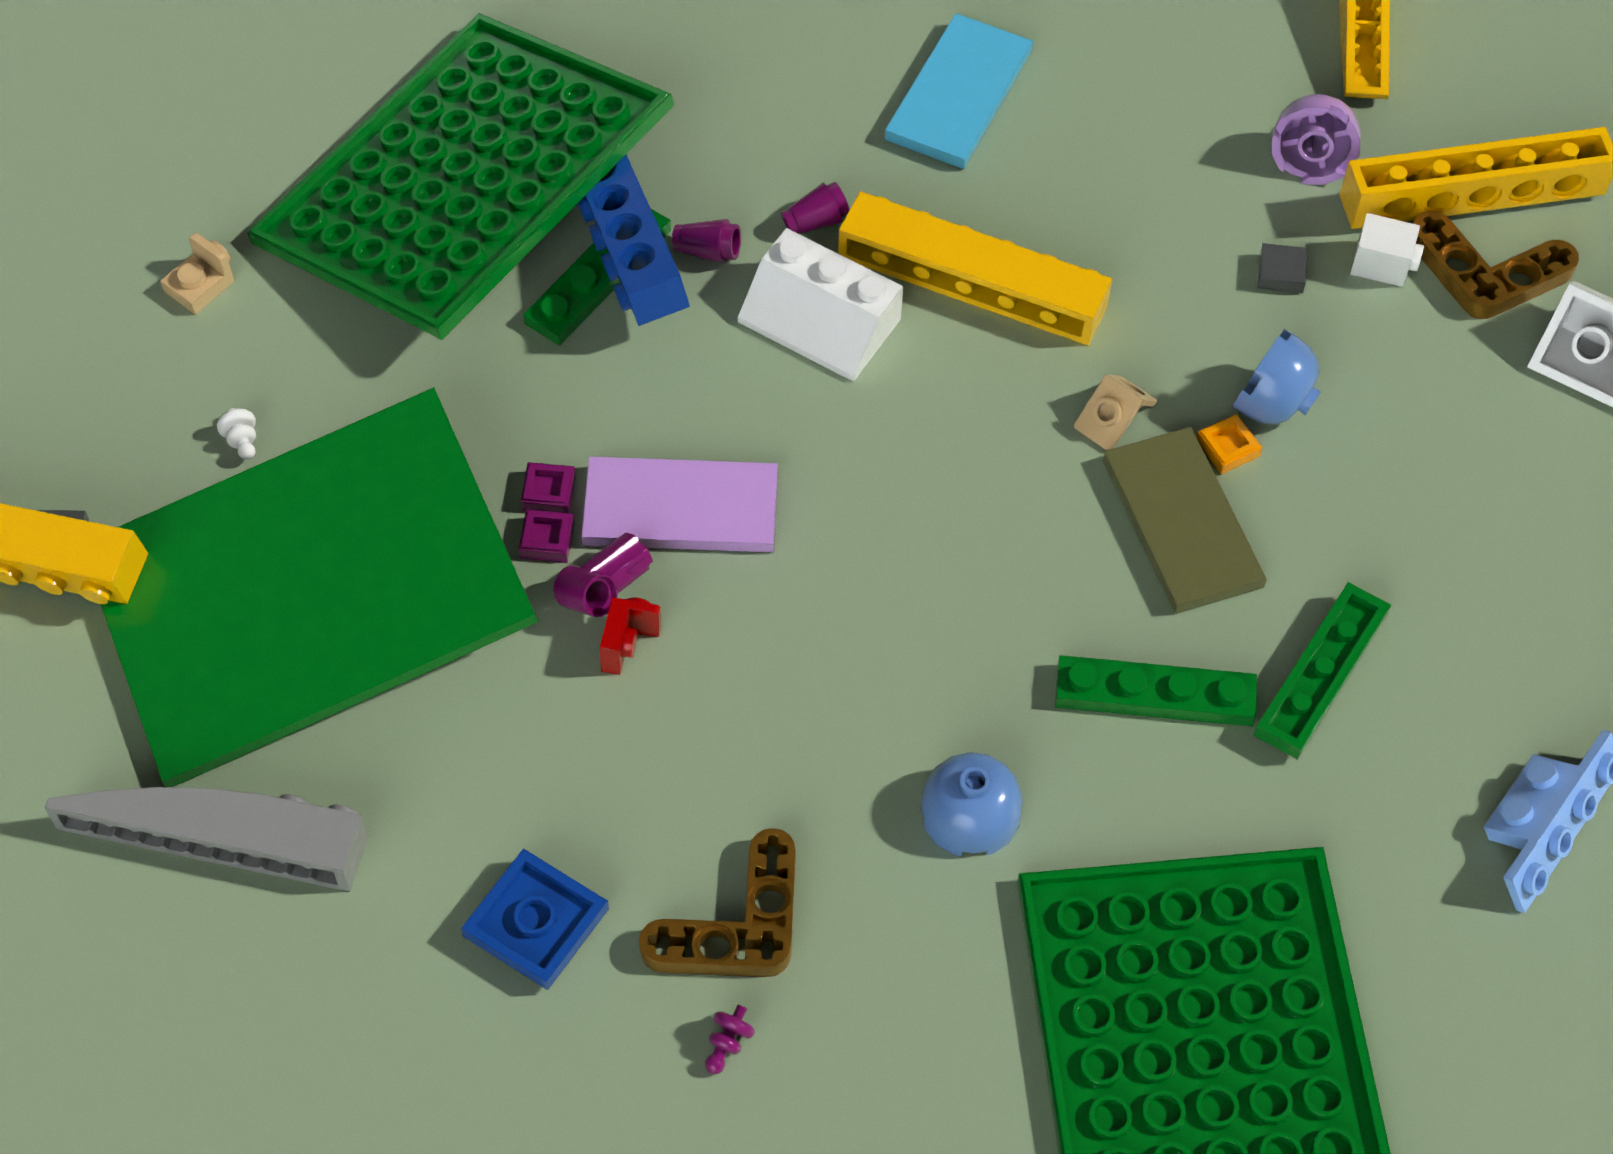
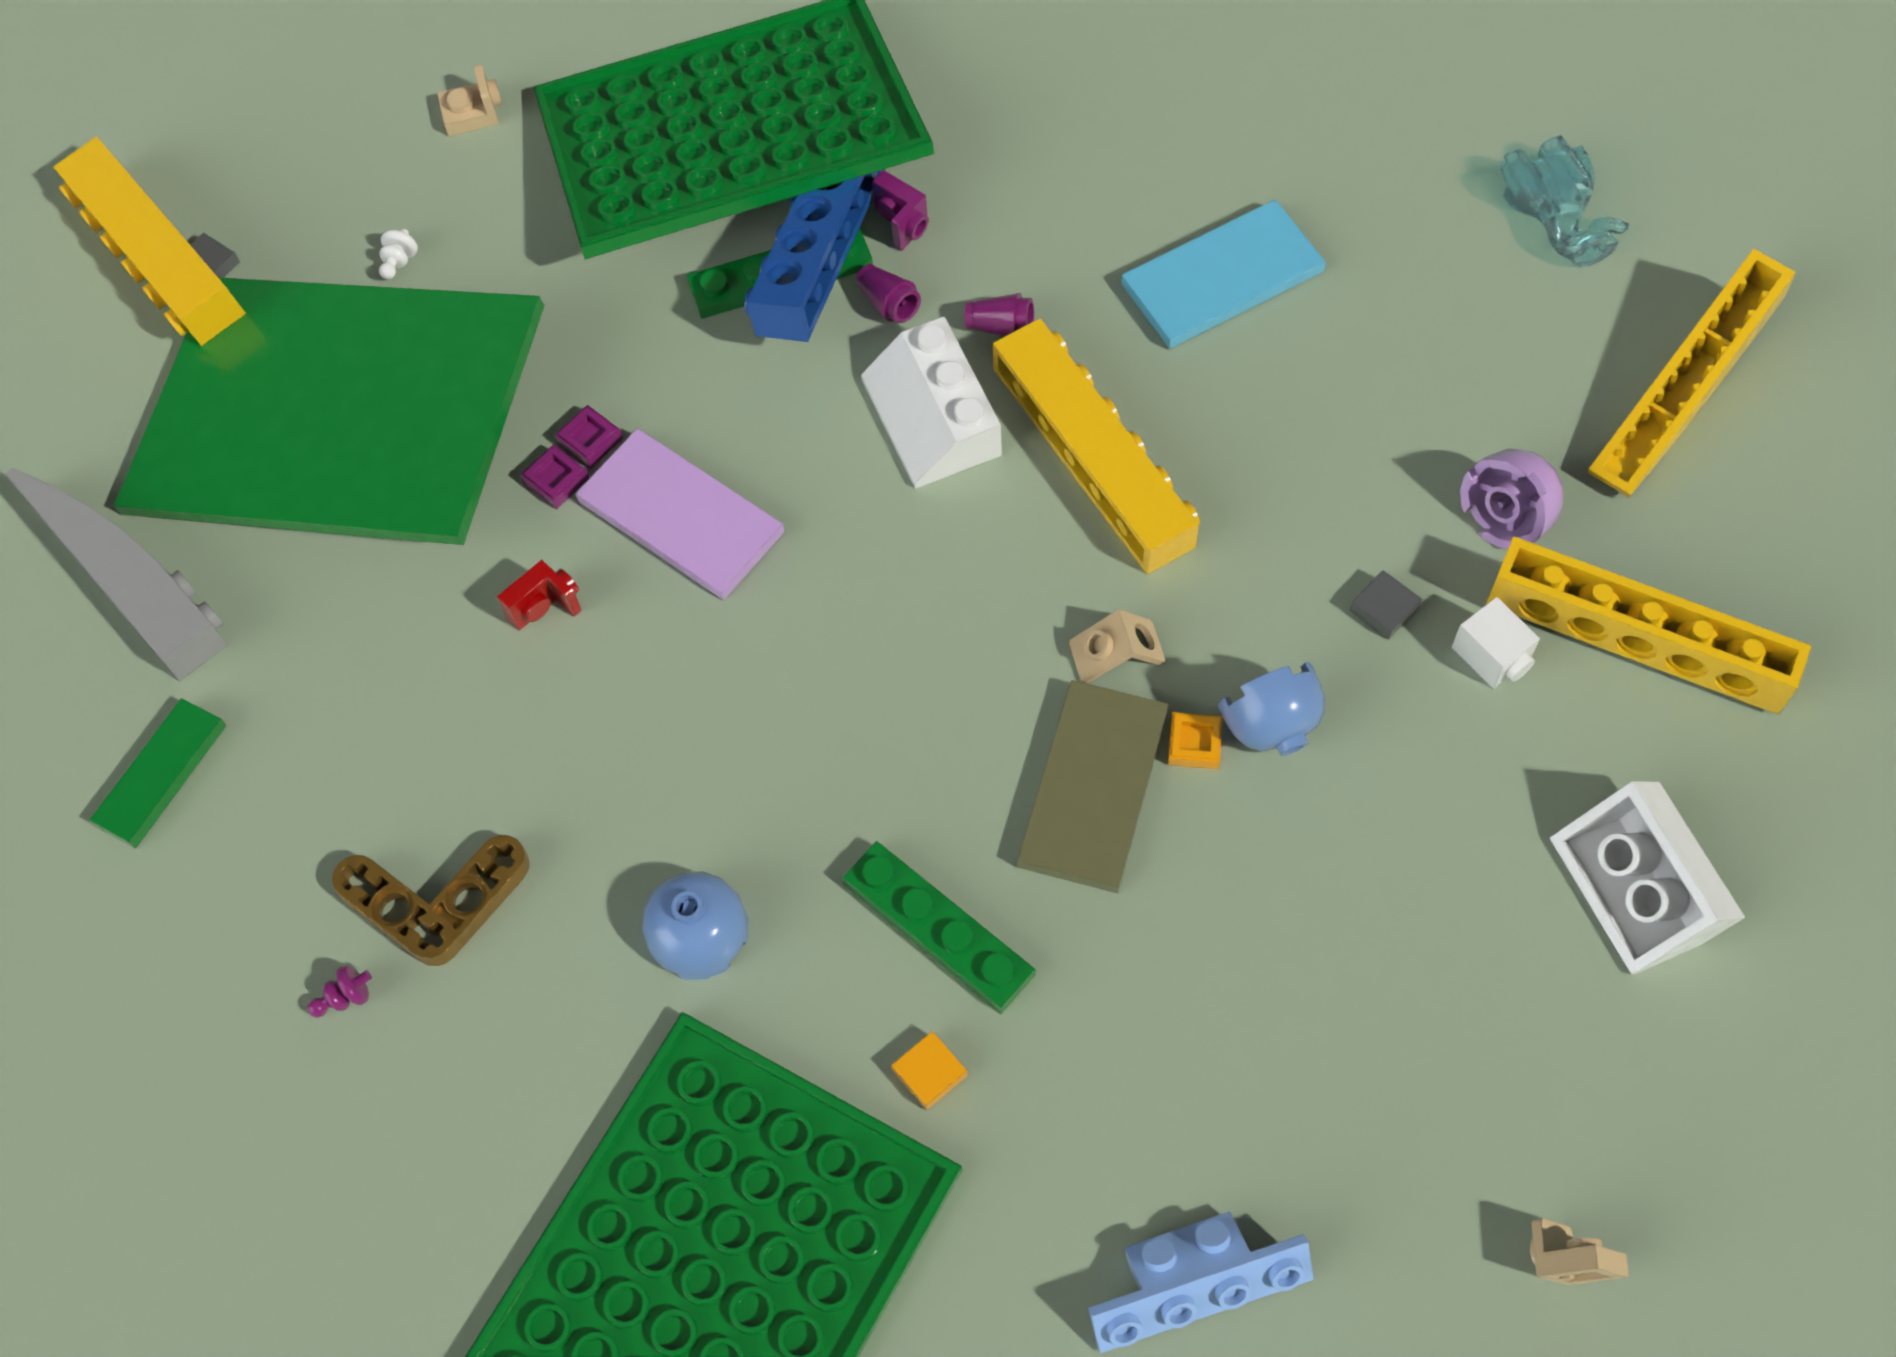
camera: 40 degrees right, 5 degrees up
blue plate [461,848,609,990] -> none
magenta piece [553,533,653,617] -> none
green plate [1253,582,1391,760] -> none
pearl gold beam [1413,211,1579,319] -> none
none -> green tile [89,698,227,849]
none -> magenta bracket [872,170,929,251]
none -> light orange tile [891,1031,968,1110]

